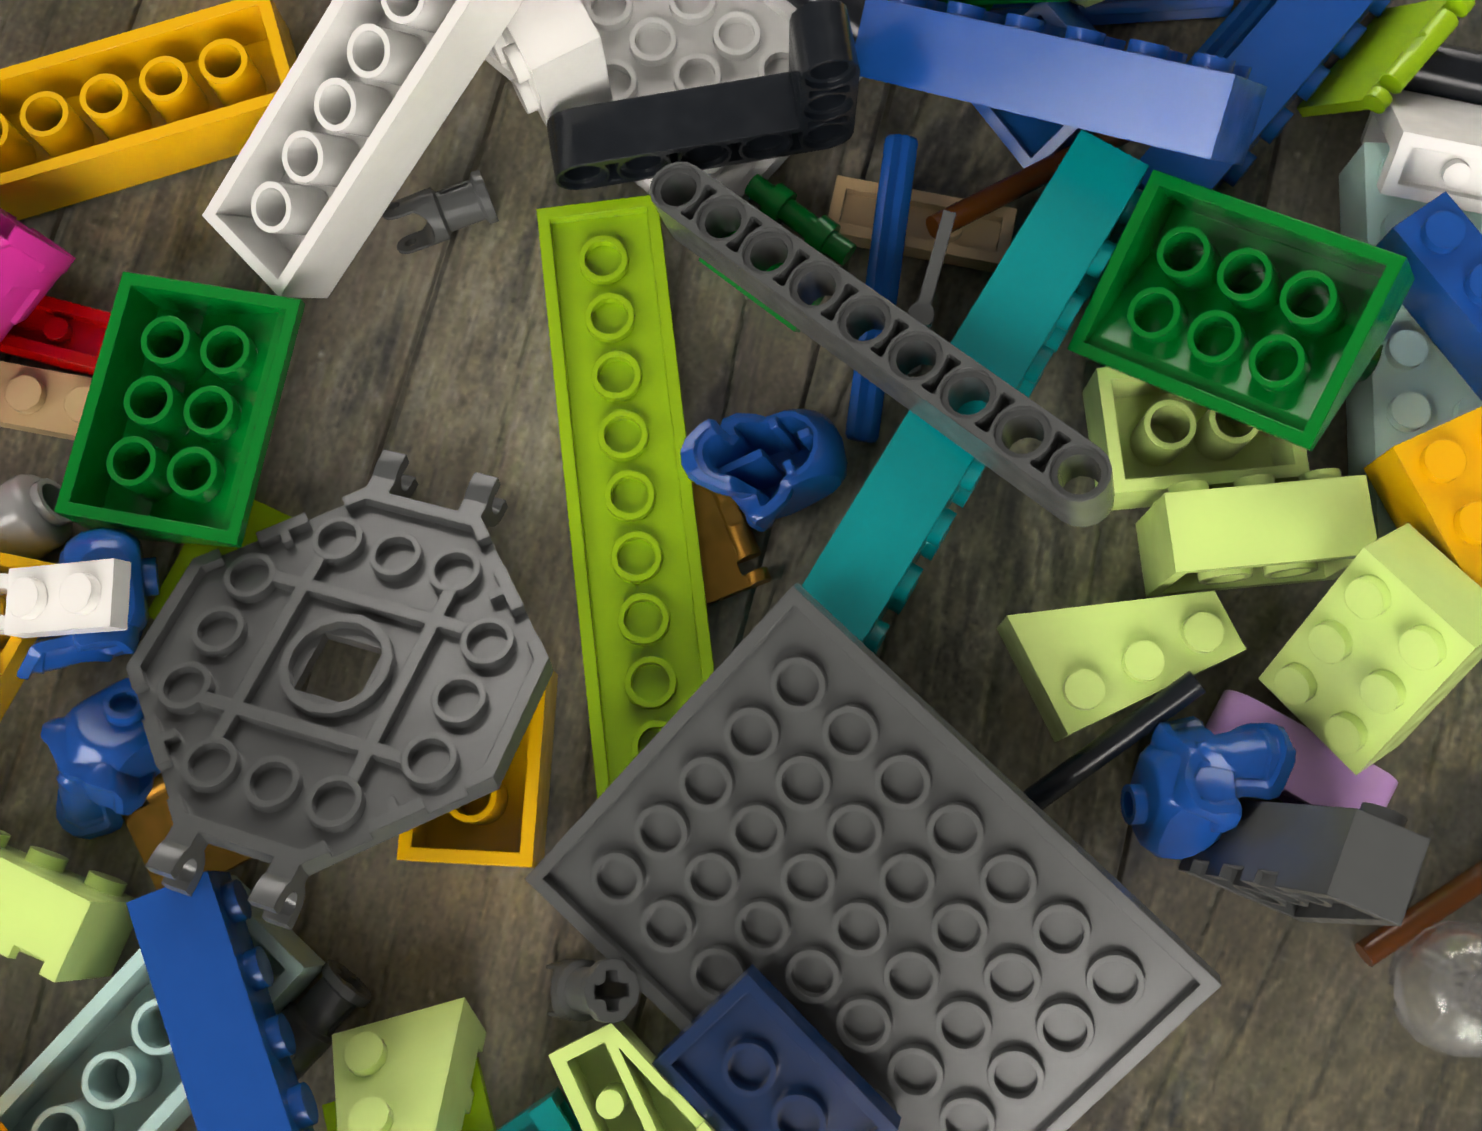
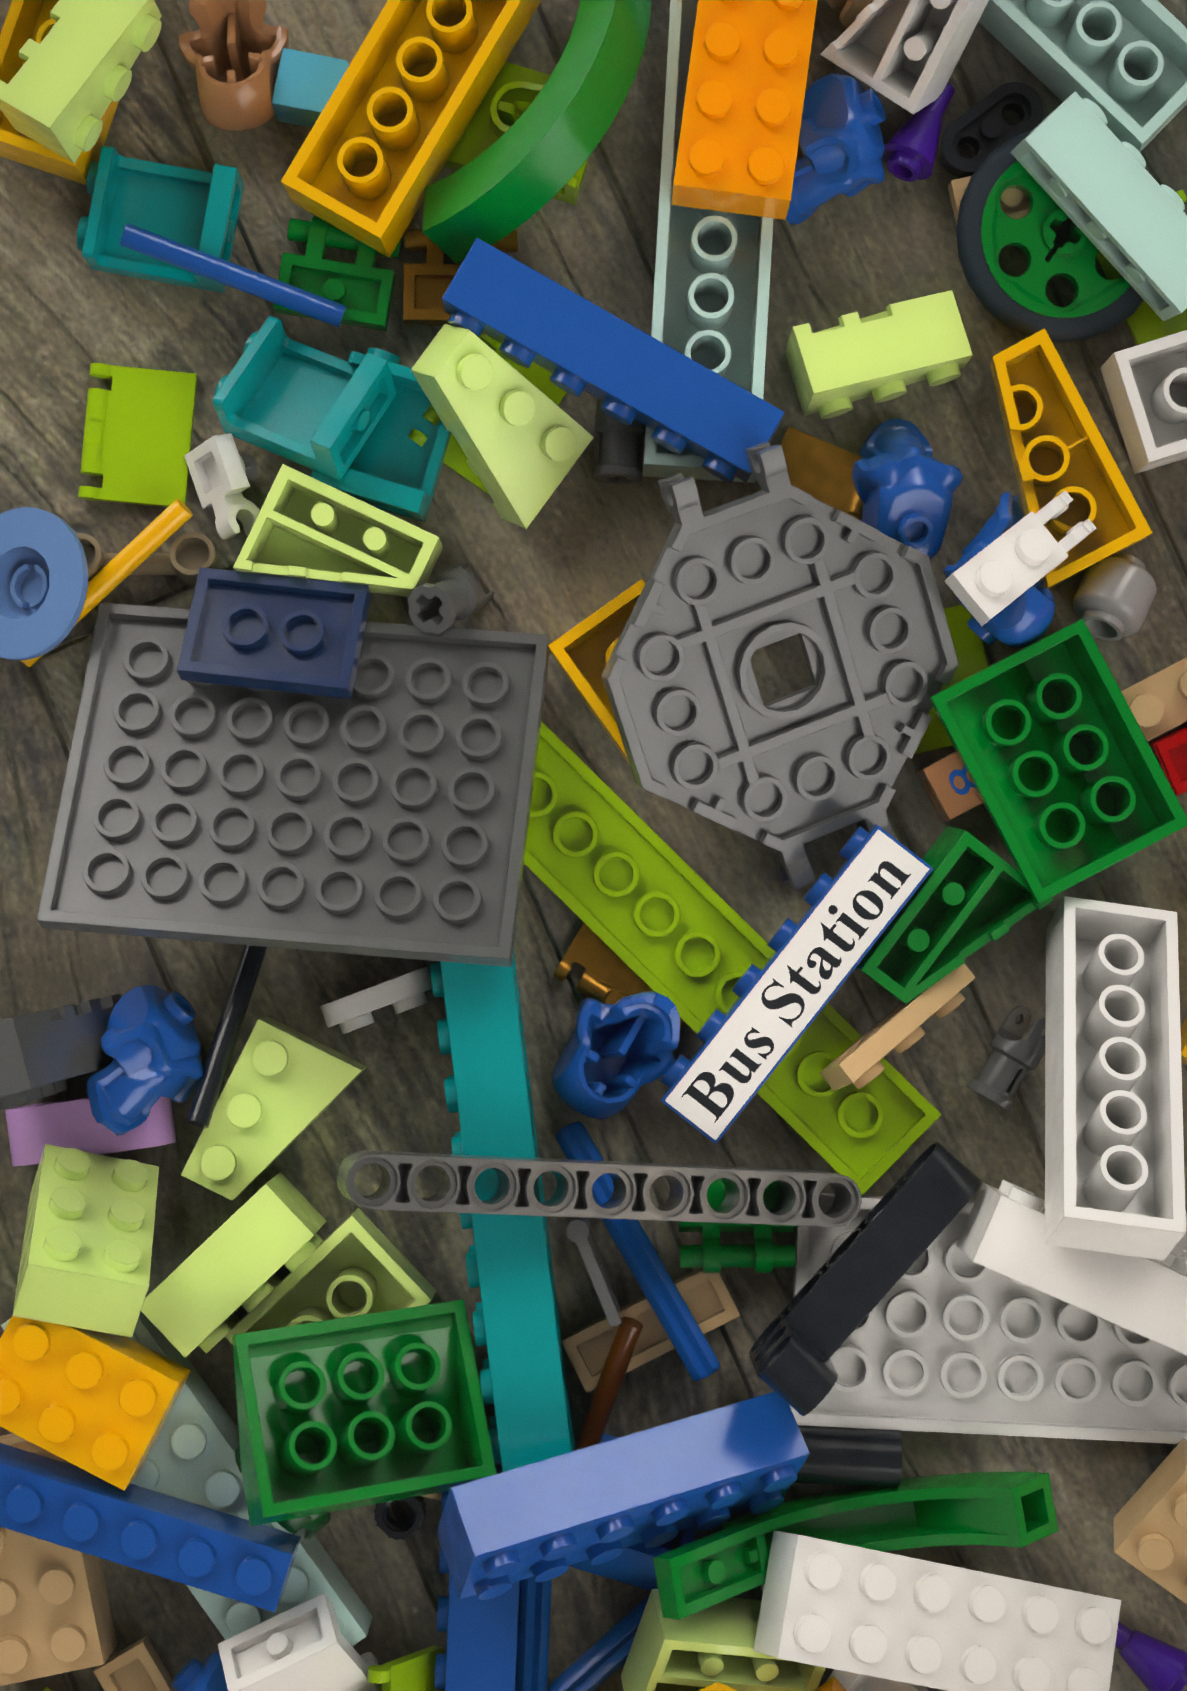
camera: 140 degrees right, 10 degrees up
none -> white plate [320,967,432,1034]
none -> white brick [660,824,934,1144]
none -> tan plate [819,963,976,1091]
none -> green wedge [855,826,1054,1004]
none -> medium nougat brick [916,751,983,822]

